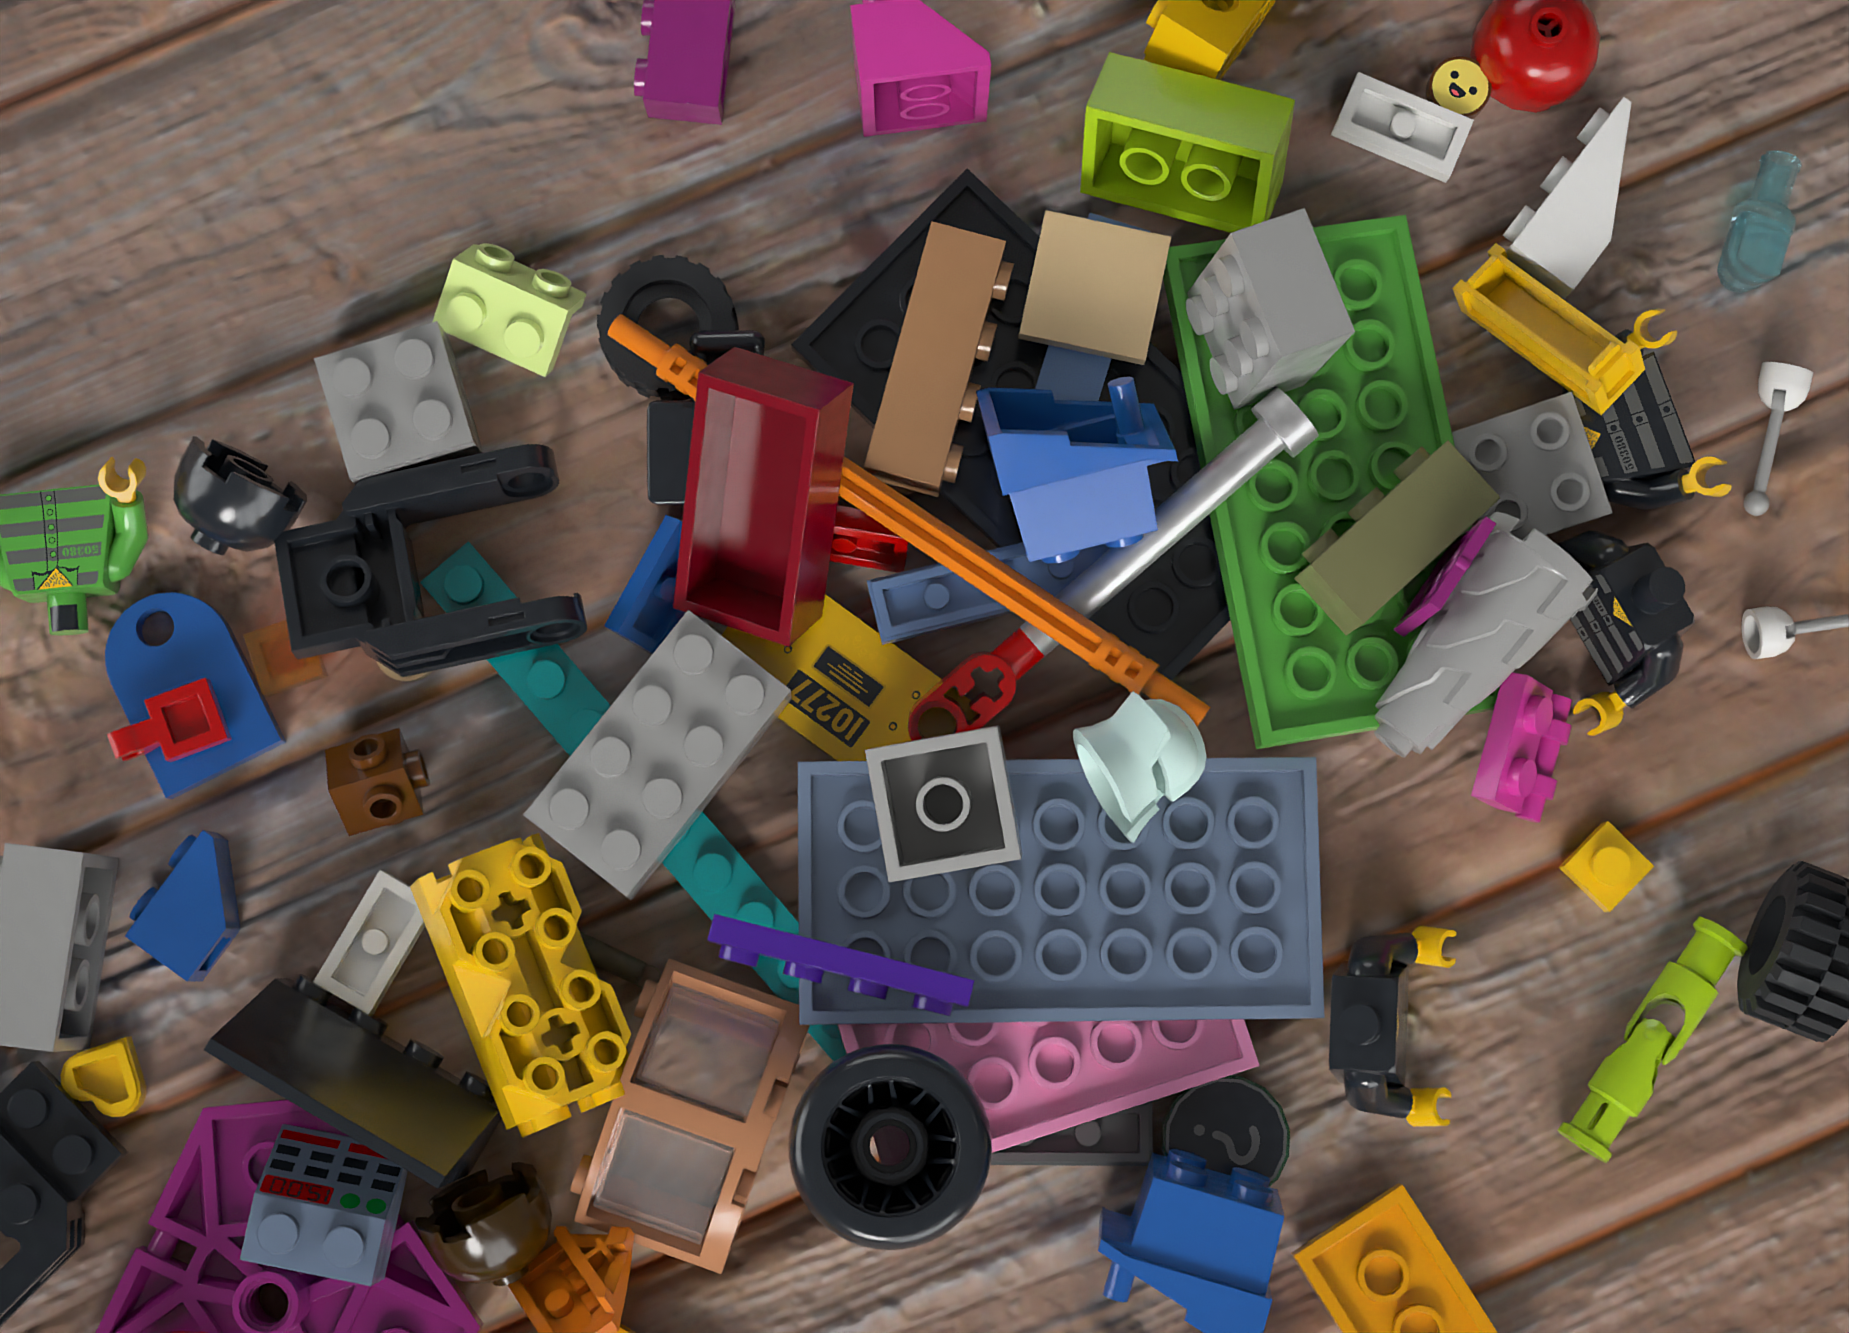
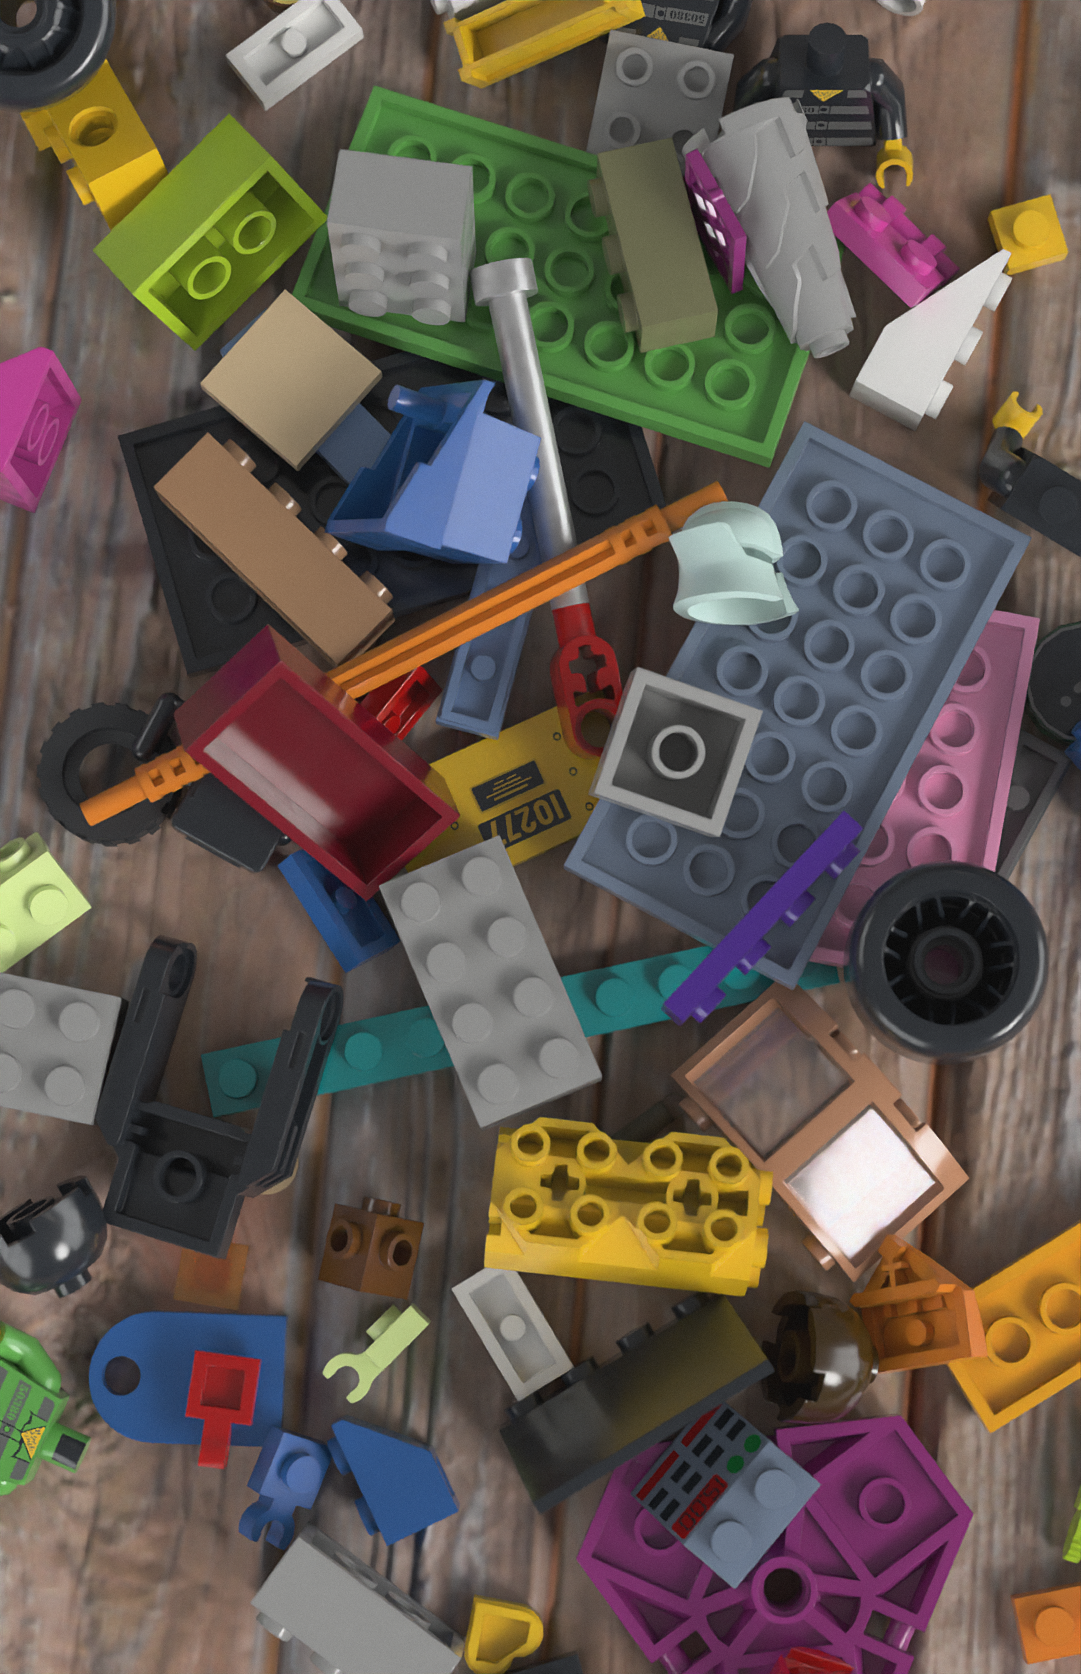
camera: 60 degrees left, 0 degrees up
none -> blue plate [239,1424,332,1550]
none -> yellowish green plate [322,1303,431,1403]
none -> white slope [849,249,1012,431]

